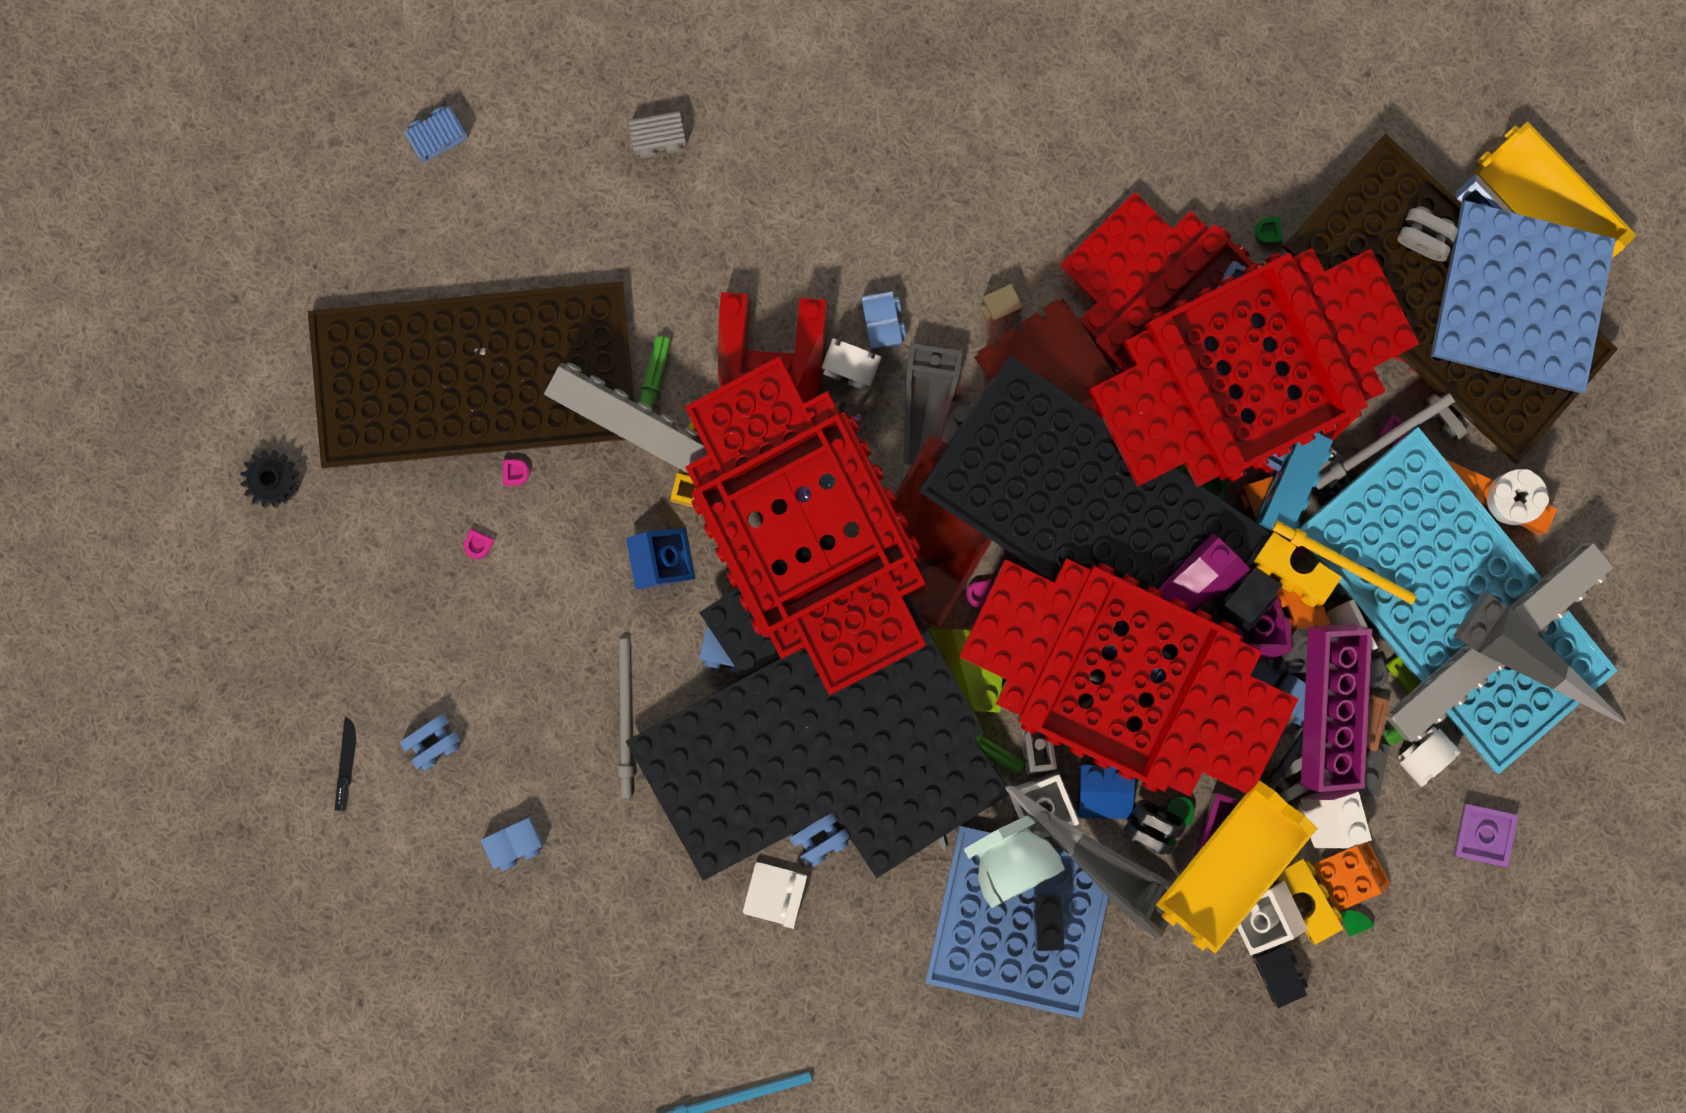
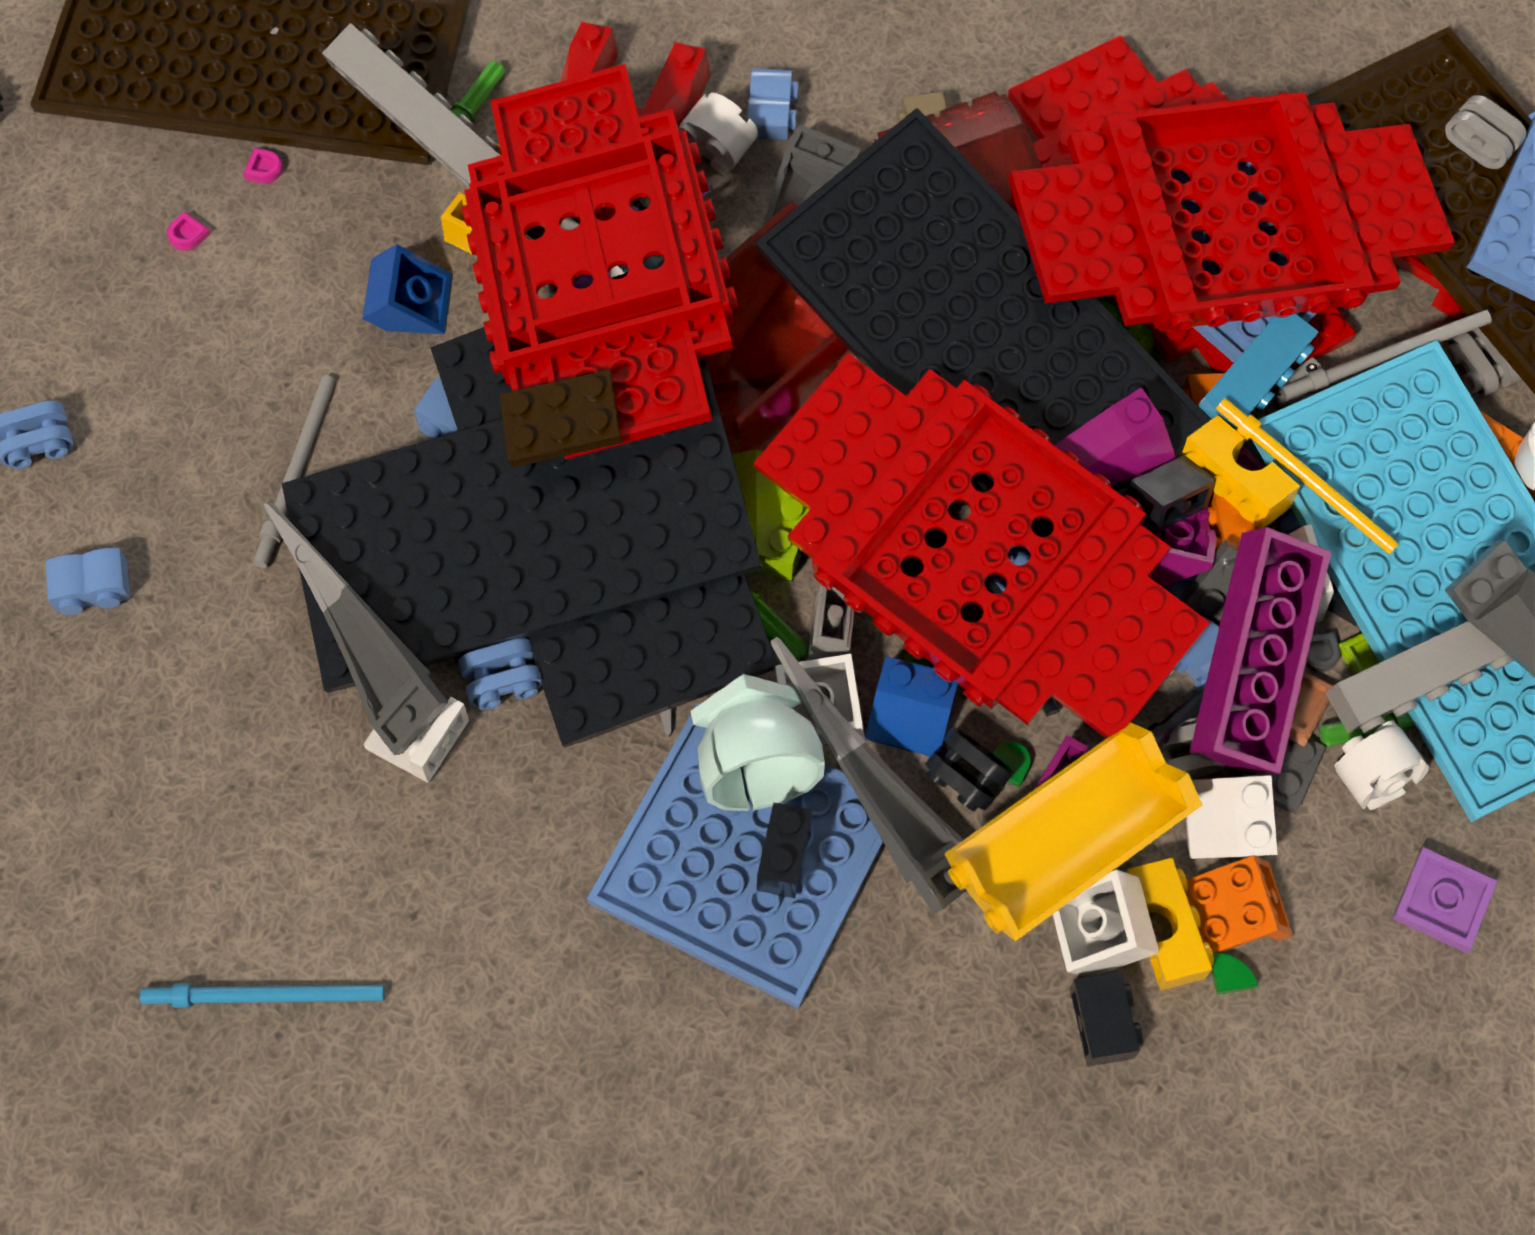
camera: 15 degrees right, 20 degrees down
none -> dark grey plate [264,503,449,755]
none -> dark brown plate [499,370,623,468]

